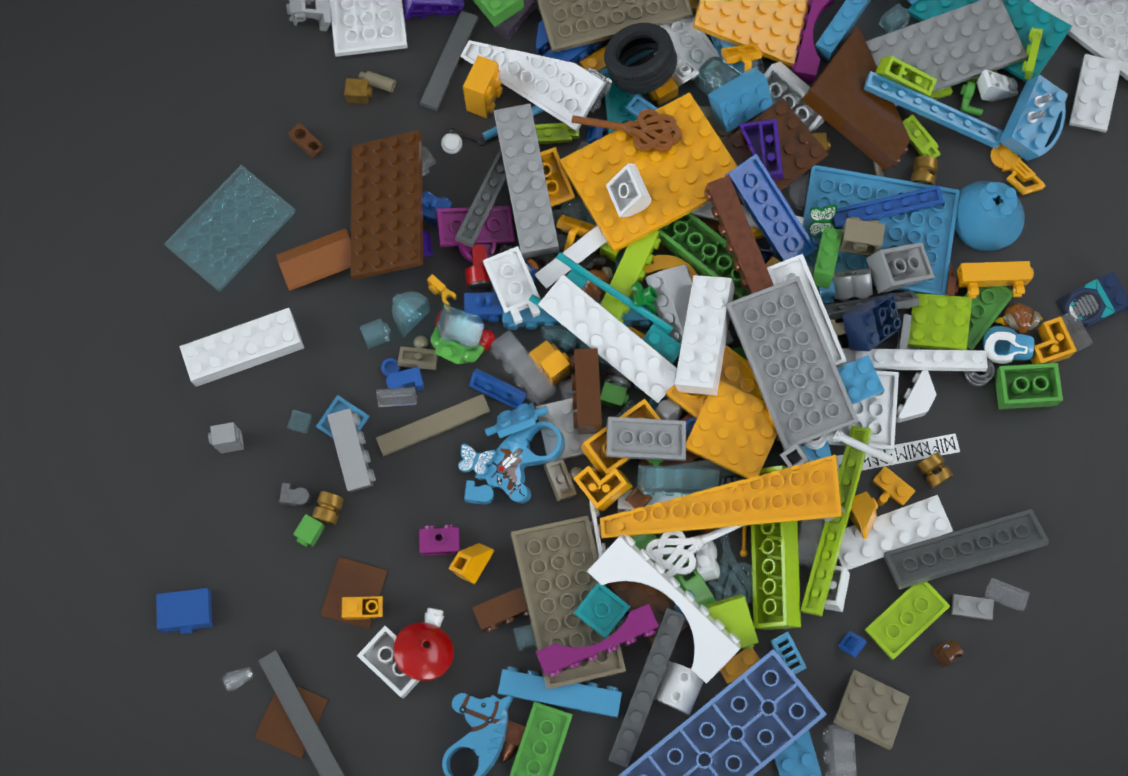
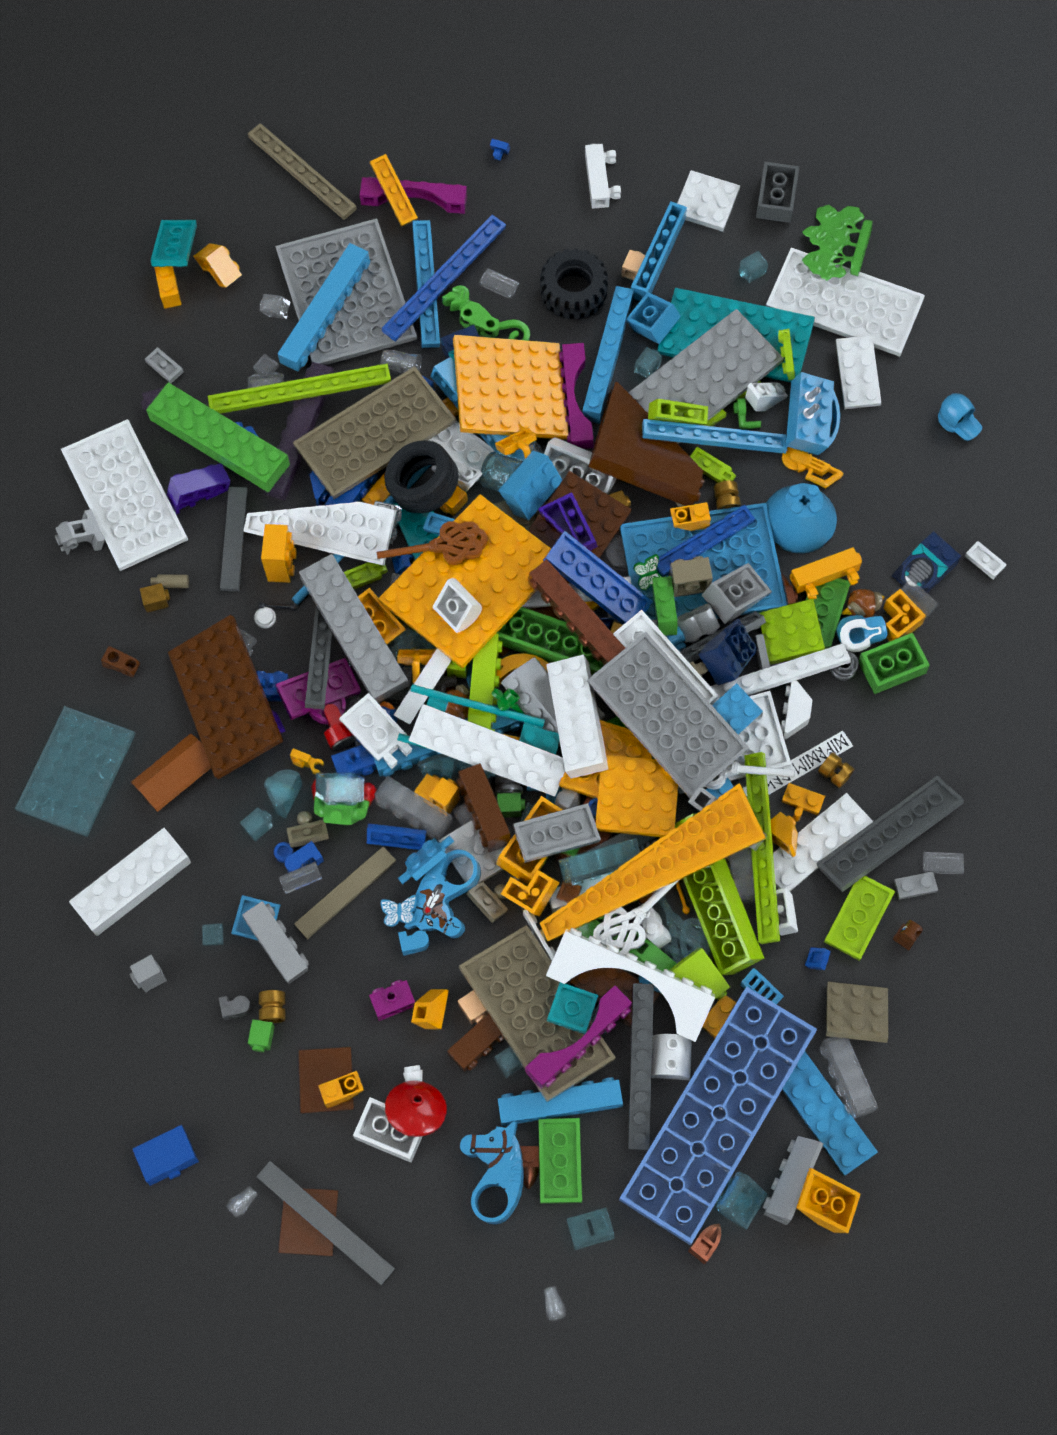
camera: 20 degrees left, 5 degrees down
none -> light nougat brick [458,990,488,1024]
none -> light orange slope [670,502,711,531]

